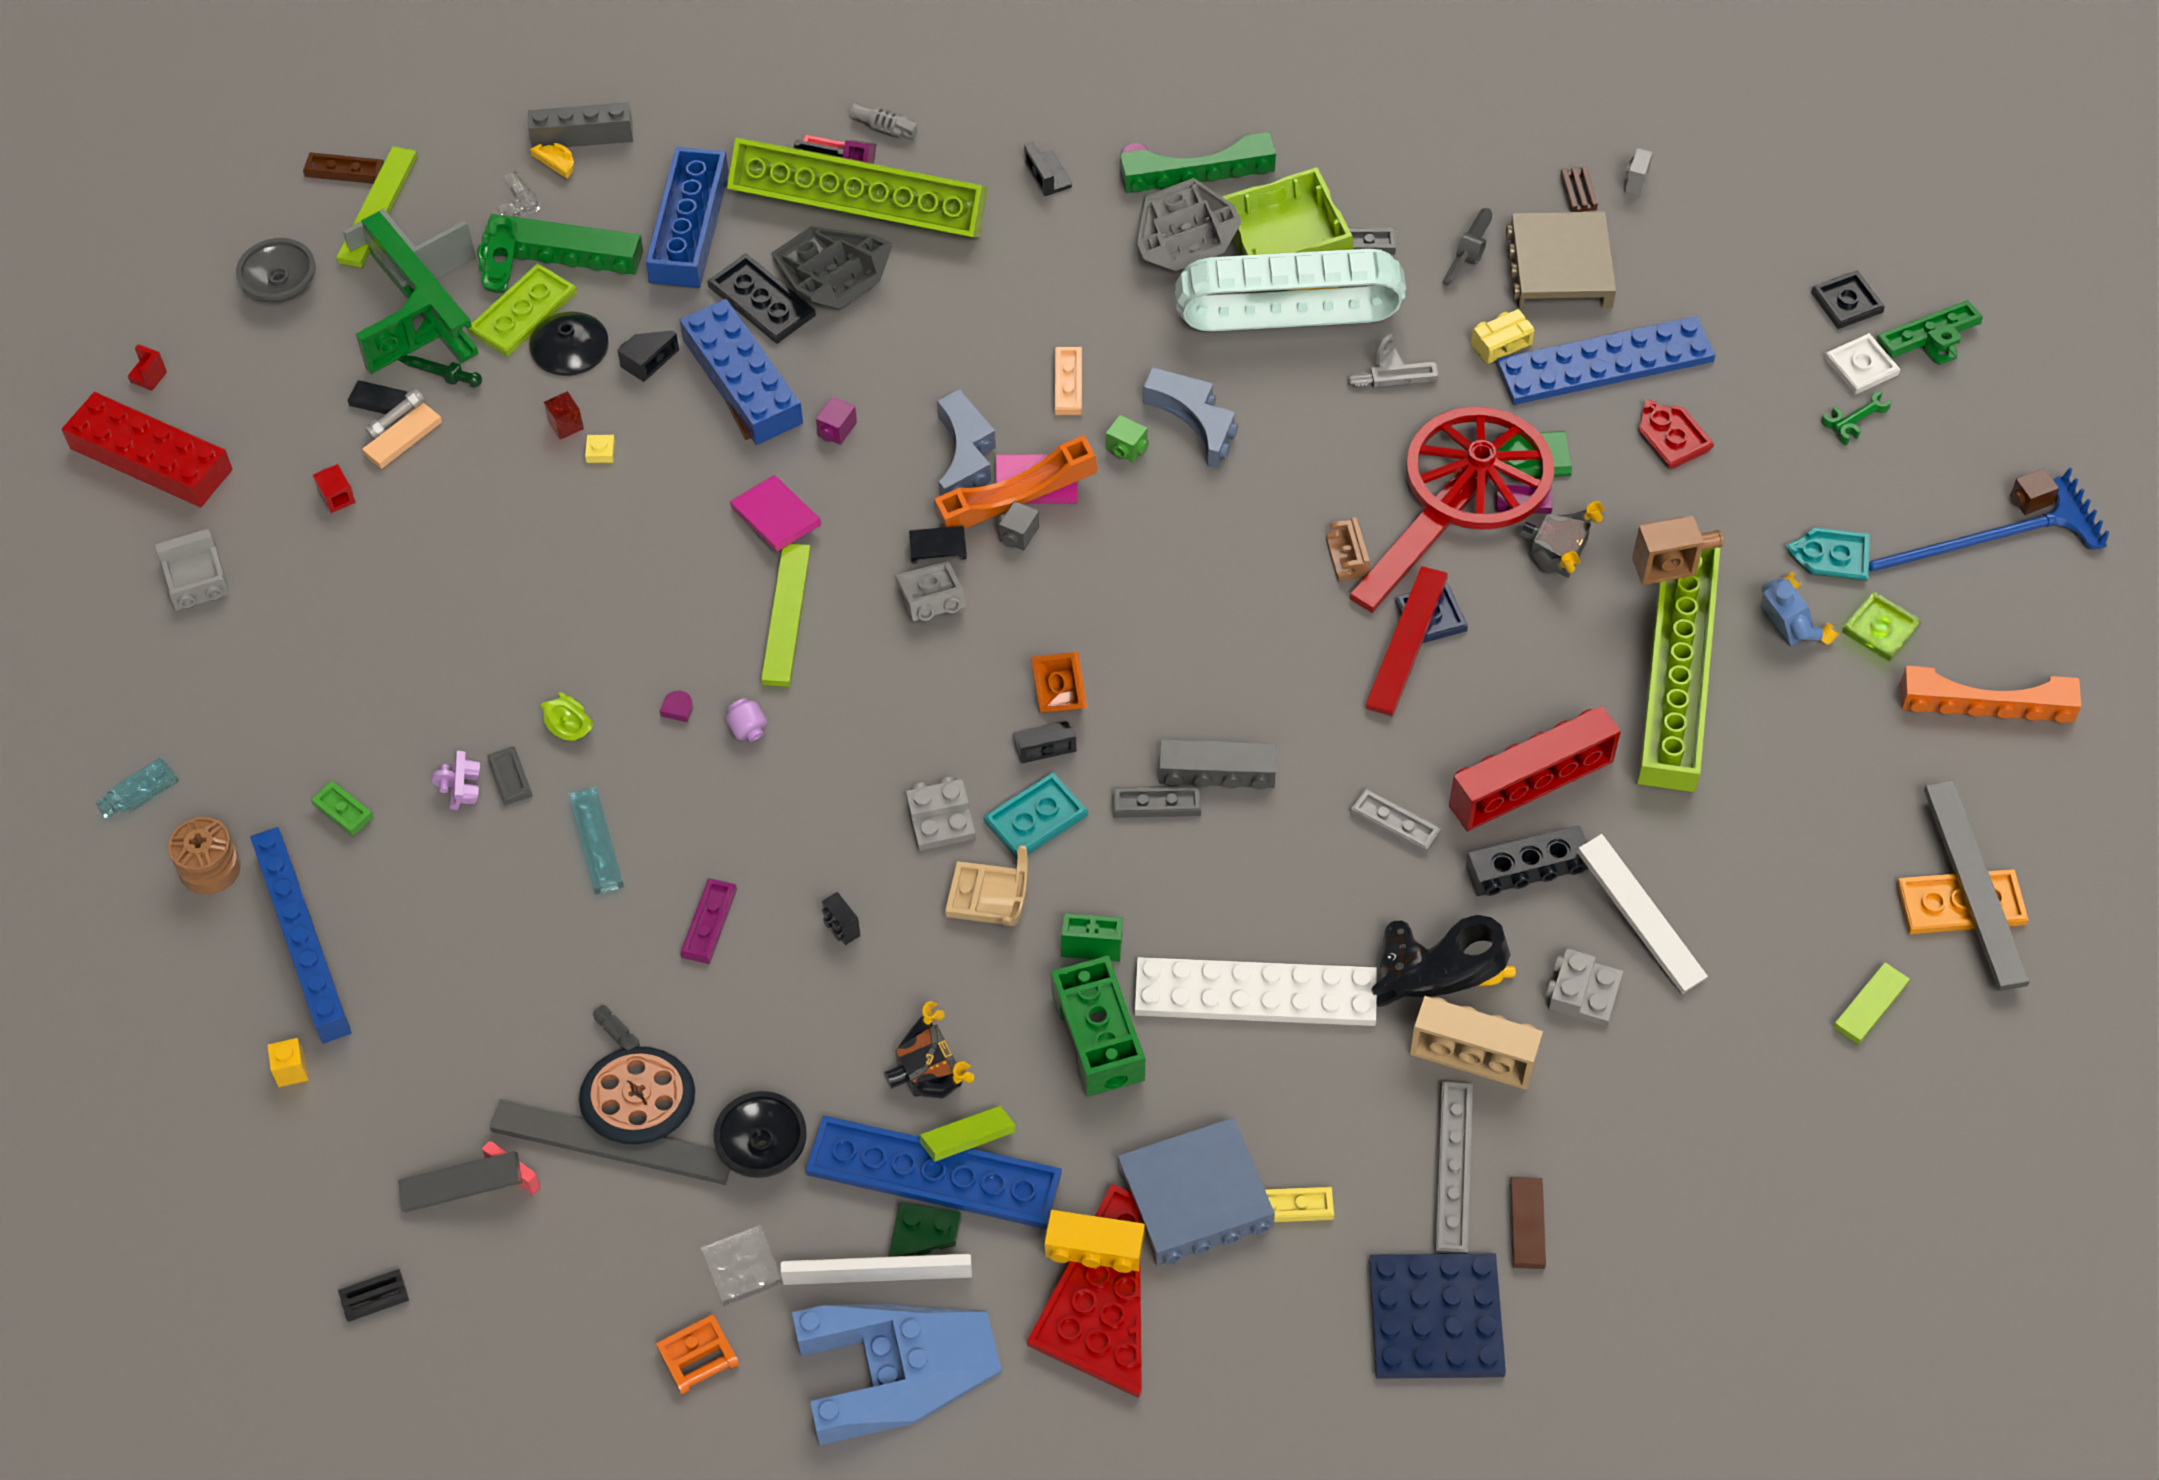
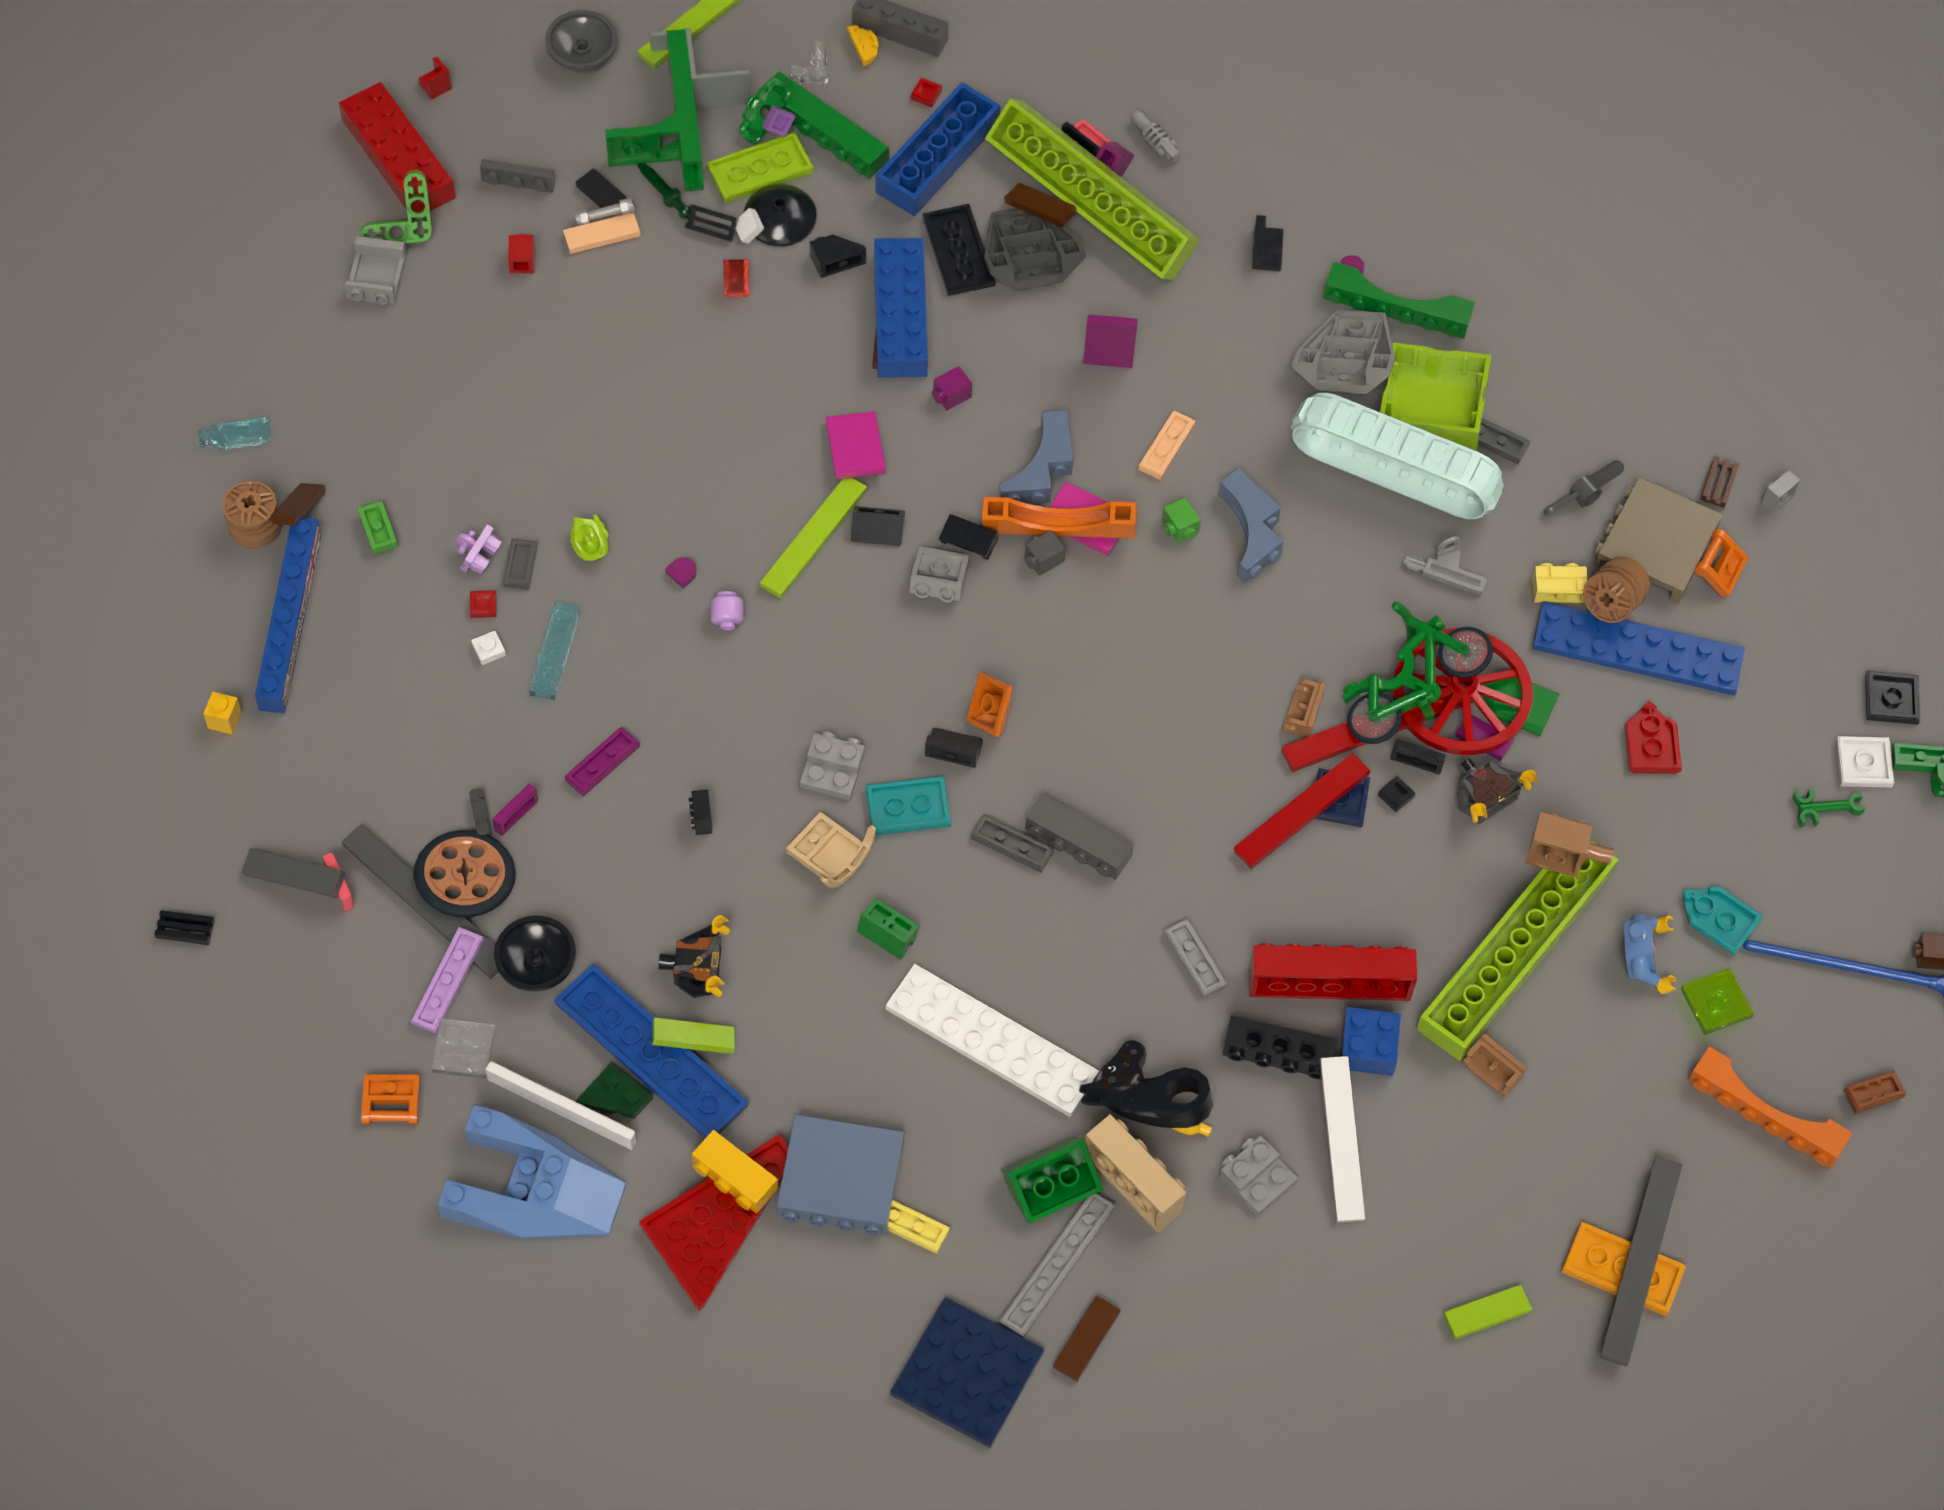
camera: 25 degrees right, 5 degrees up
light yellow plate [585,435,615,463] -> none
green plate [1051,955,1146,1097] -> none
none -> reddish brown tile [271,483,325,525]
none -> bright green beam [360,170,432,243]
none -> lavender tile [411,927,485,1035]
none -> red tile [470,590,497,618]
none -> white plate [471,631,506,665]
none -> dark grey plate [480,159,555,193]
none -> magenta tile [492,783,538,836]
none -> black tile [684,204,739,242]
none -> white tile [736,208,764,244]
none -> medium lavender plate [762,105,795,137]
none -> black panel [851,506,905,546]
none -> red tile [911,77,942,108]
none -> green slope [1001,1136,1104,1224]
none -> reddish brown tile [1004,183,1077,227]
none -> magenta tile [1083,315,1138,368]
none -> blue brick [1340,1007,1401,1076]
none -> piece [1341,601,1493,744]
none -> black tile [1378,776,1416,813]
none -> black tile [1390,739,1446,775]
none -> medium nougat hinge [1462,1033,1527,1098]
none -> medium nougat wheel [1583,557,1651,623]
none -> orange plate [1694,529,1749,597]
none -> dark orange plate [1843,1070,1906,1114]

